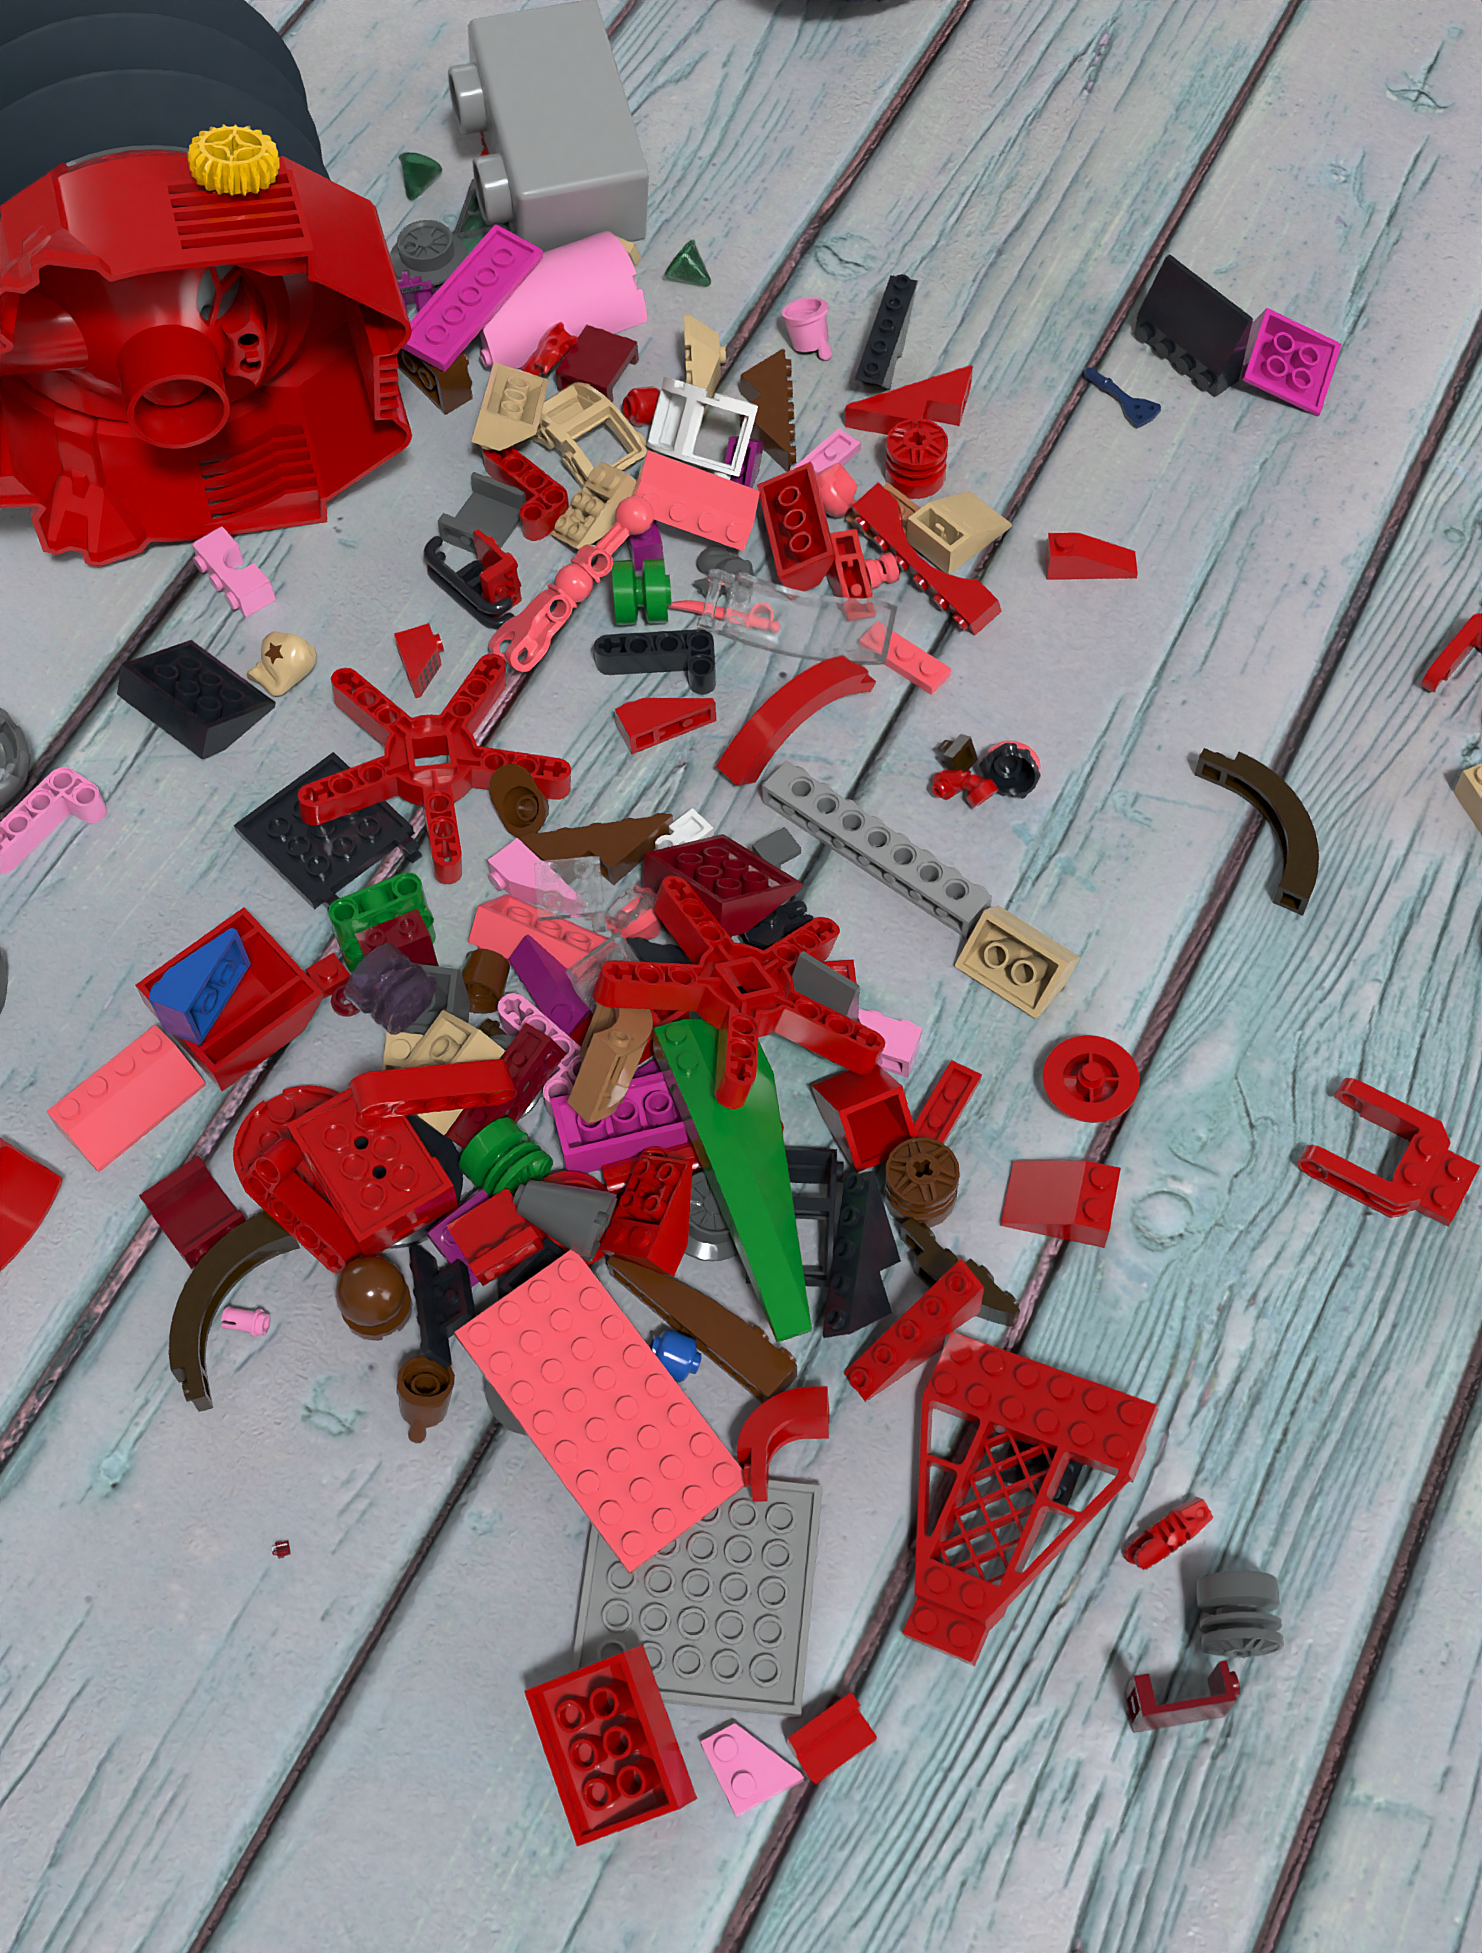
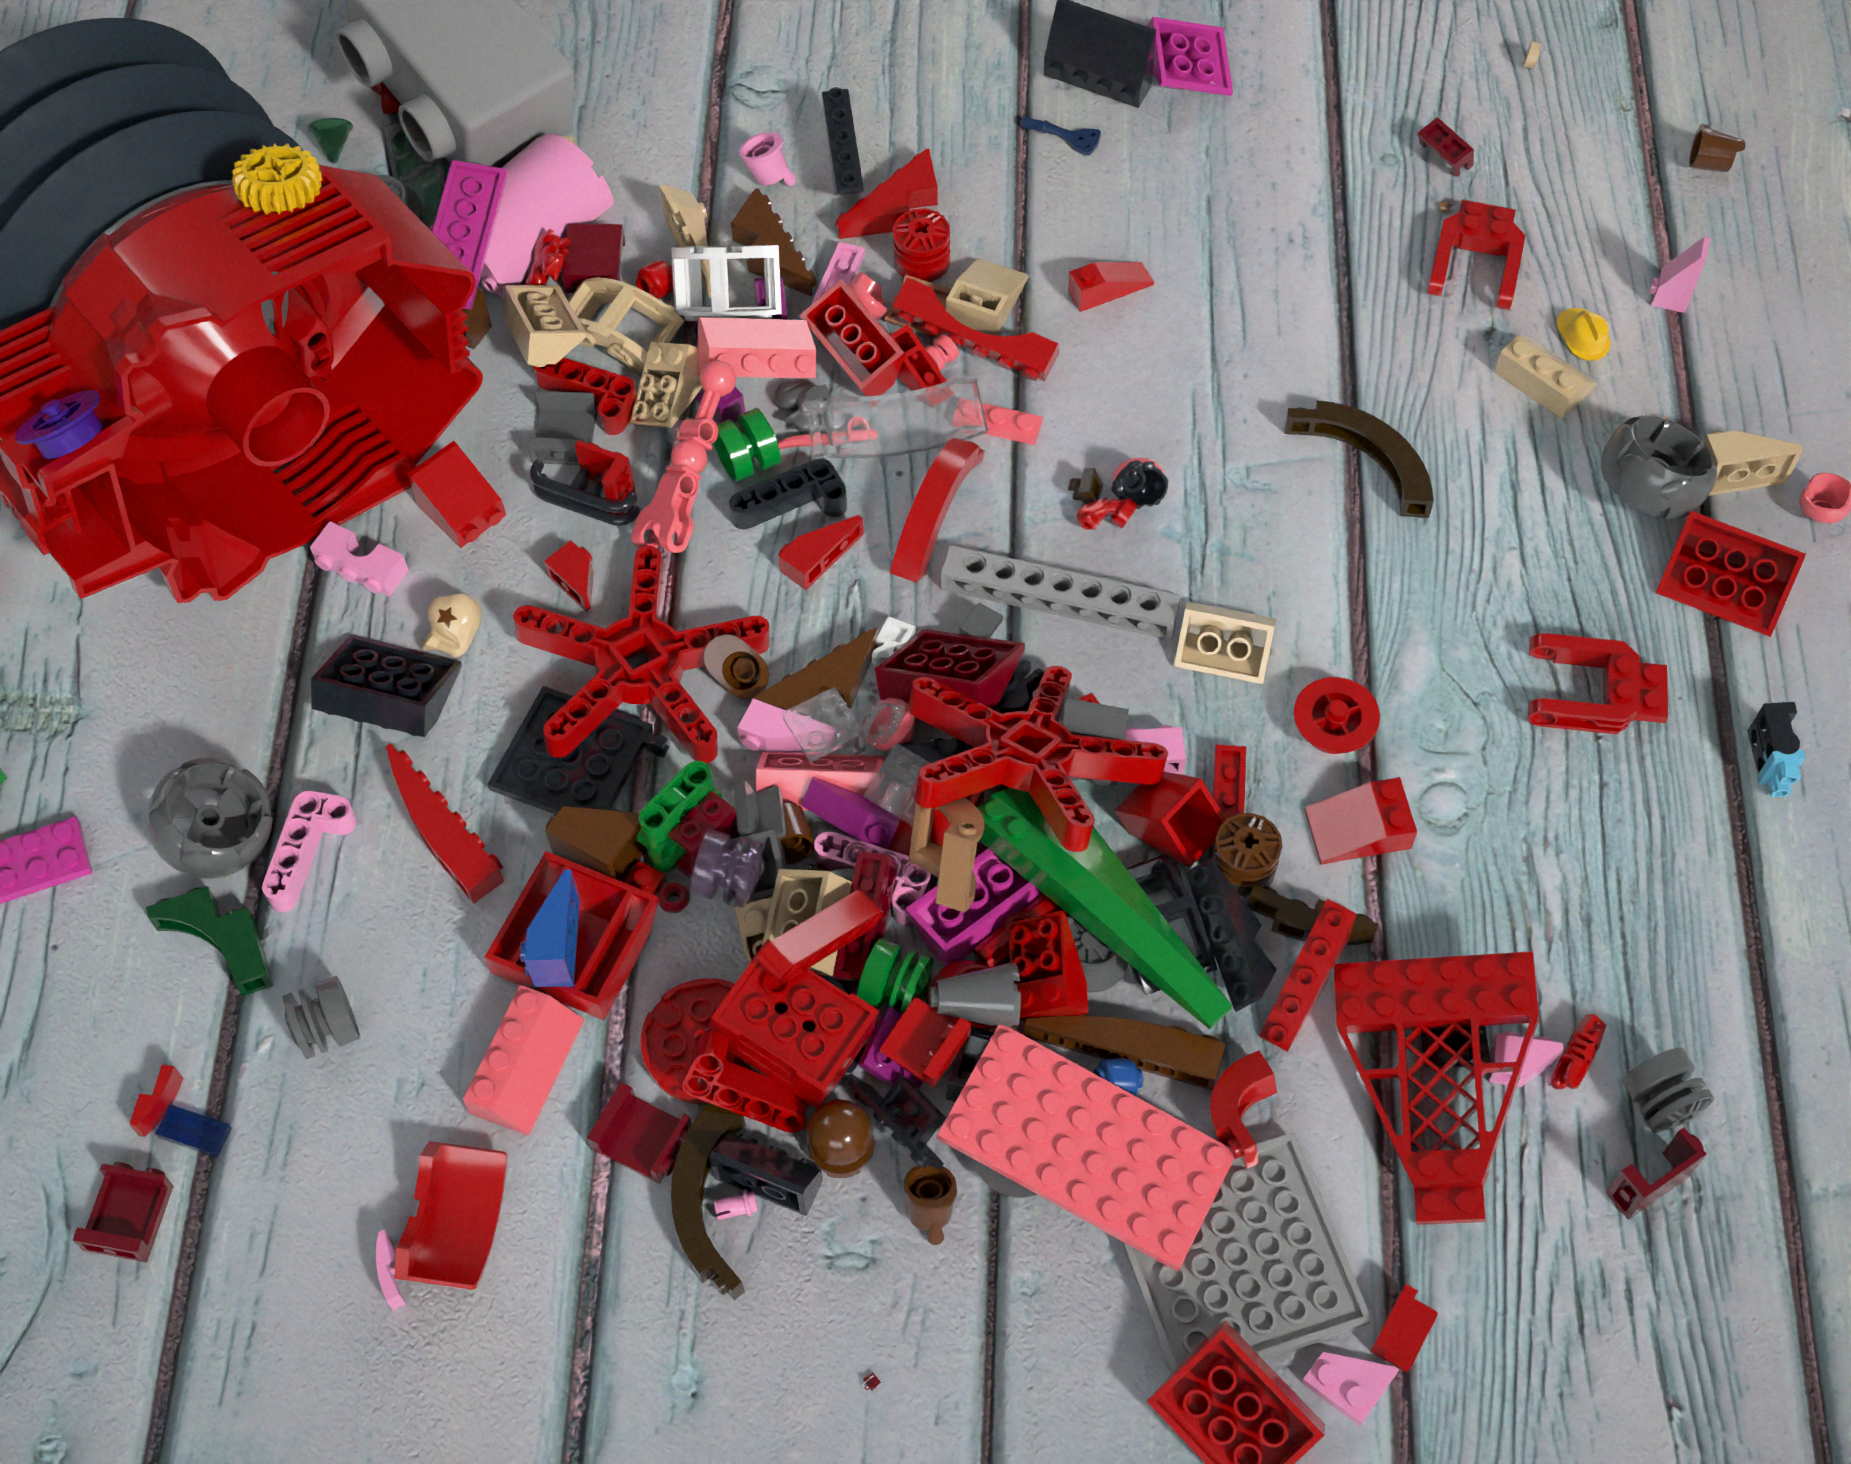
camera: 25 degrees left, 0 degrees up
clear green hat [664,239,711,287] -> none
none -> red slope [386,743,504,904]
none -> red slope [407,441,506,548]
none -> reddish brown slope [545,806,647,882]
none -> black slope [709,1133,823,1216]
none -> dark grey panel [734,779,786,839]
none -> bright pink slope [1488,1032,1563,1087]

